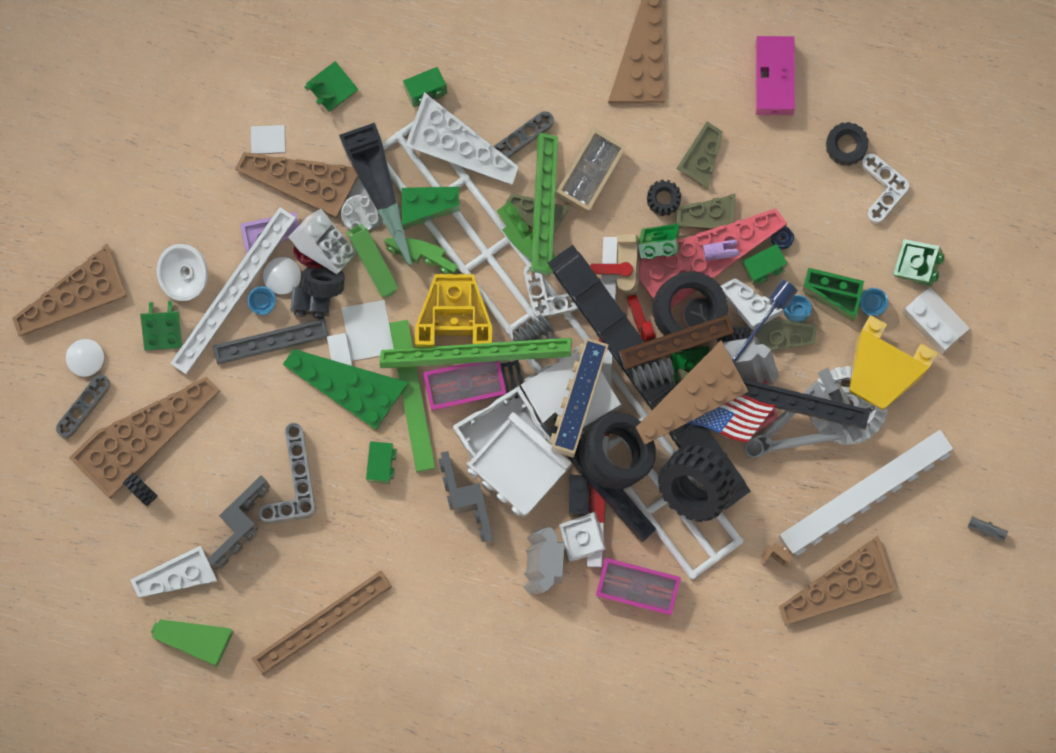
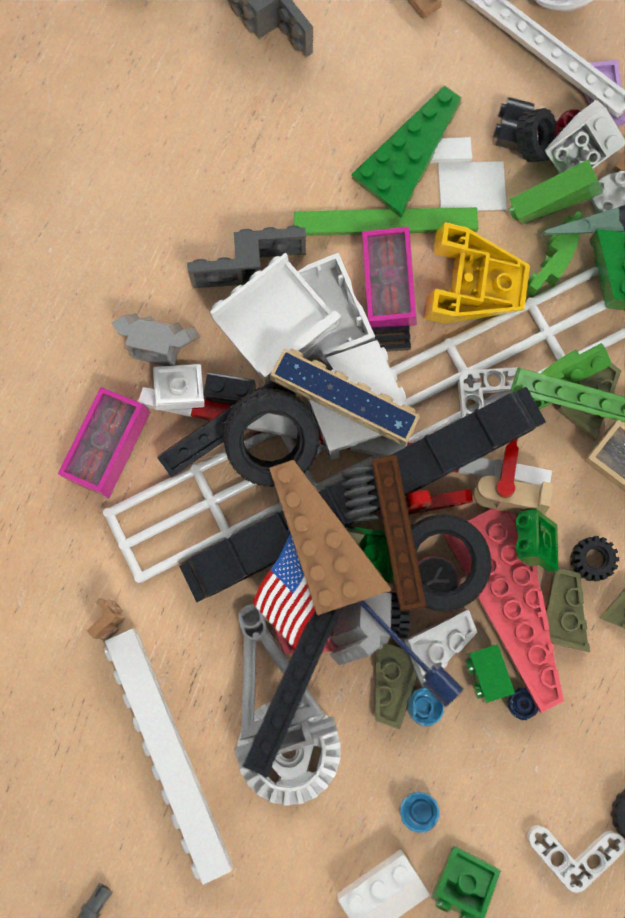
camera: 95 degrees right, 0 degrees up
dark grey tile [213,319,329,365] -> none
dark azure hair [247,287,277,315] -> none
medium nougat tile [252,571,392,675] -> none
light grey beam [259,423,316,524] -> none
white dish [263,257,301,294] -> none
green brick [366,441,397,484] -> none
bright green plate [379,338,572,368] -> none
dark grey piece [512,314,555,341] -> none
black tyre [658,445,736,522] -> none
lavender hinge [703,240,740,262] -> none
medium nougat wing [779,535,896,626] -> none
green wedge [802,268,864,322] -> none
yellow wedge [849,315,937,411] -> none

